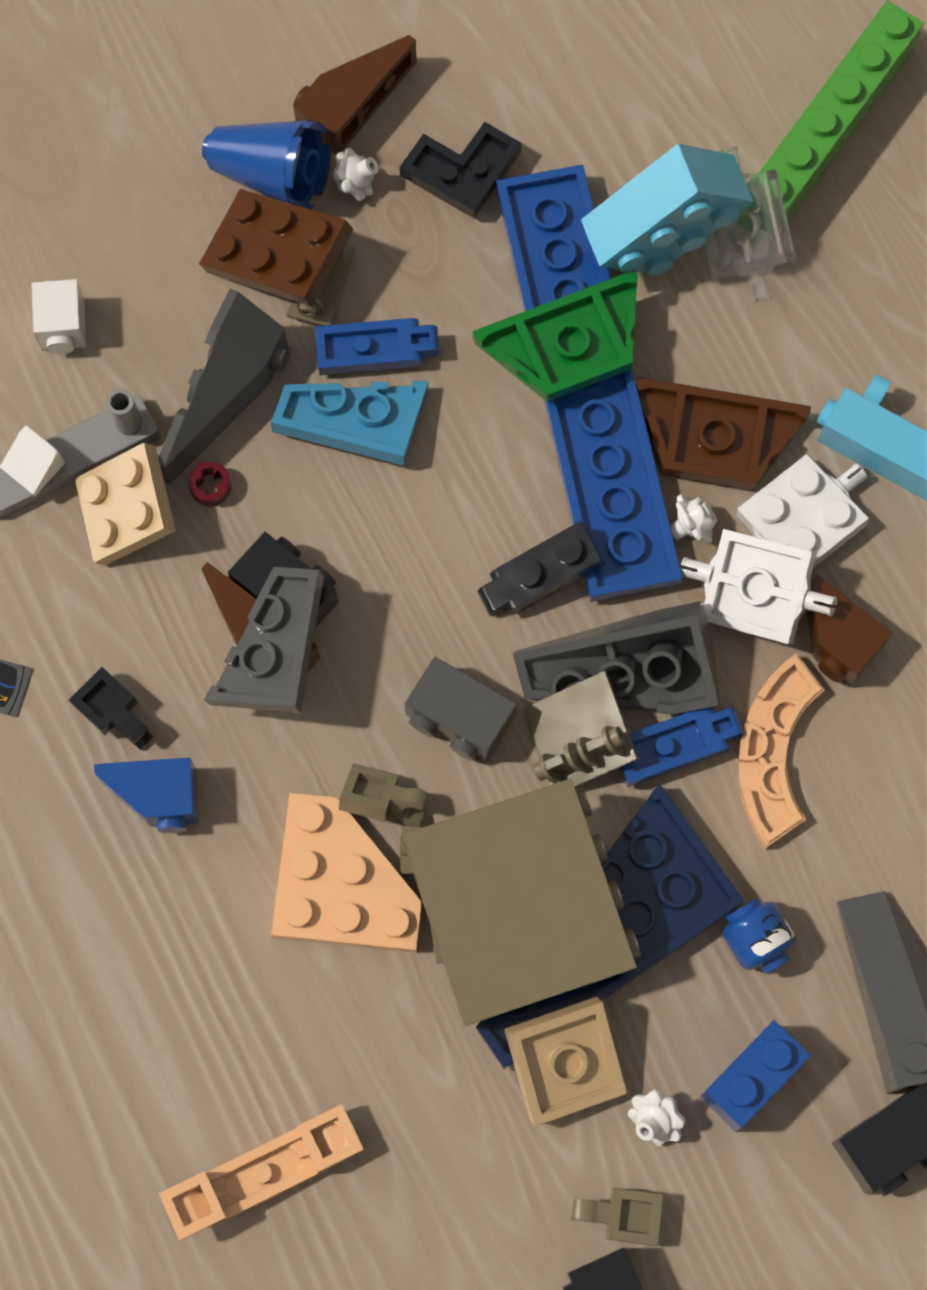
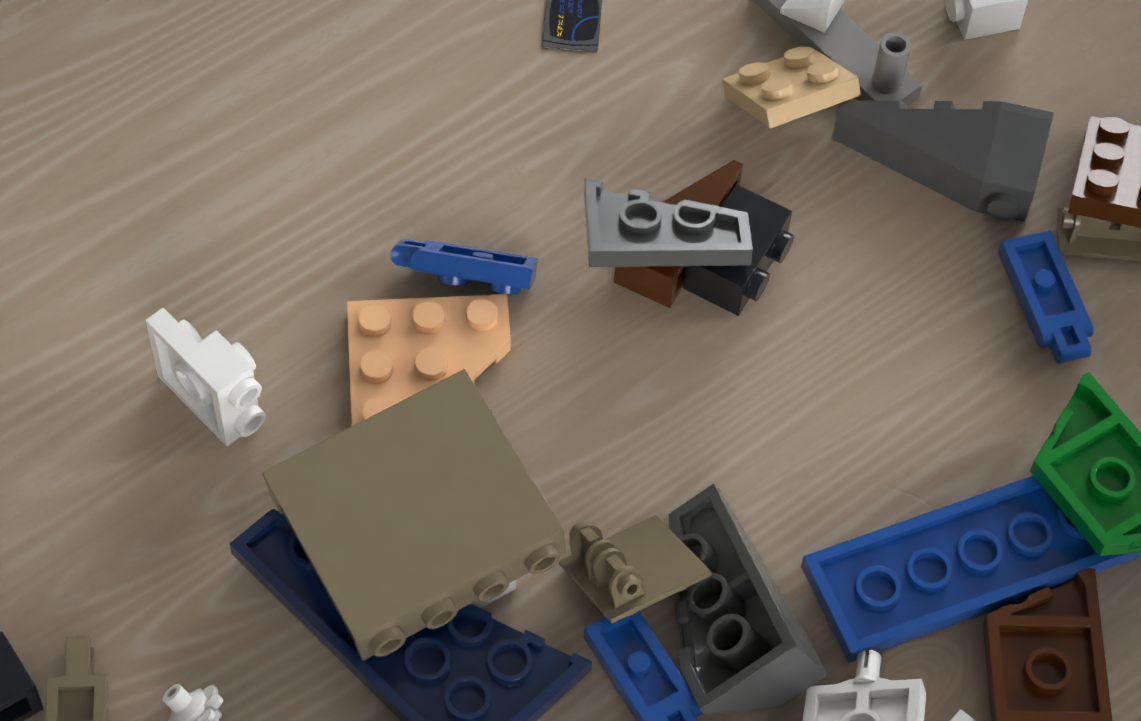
camera: 75 degrees right, 15 degrees down
black plate [68,667,153,750] -> none
blue slope [94,757,198,833] -> none
light nougat slope [158,1104,364,1241] -> none
dark red bush [189,461,231,507] -> none
dark azure wing [271,381,429,466] -> none
dark tan plate [339,763,428,827] -> none
dark grey brick [405,656,516,763] -> none
black hinge [477,521,606,616] -> none
tan plate [504,997,627,1127] -> none
white plant [670,494,717,544] -> none
none -> white plate [146,308,266,446]
none -> blue hinge [390,239,538,294]

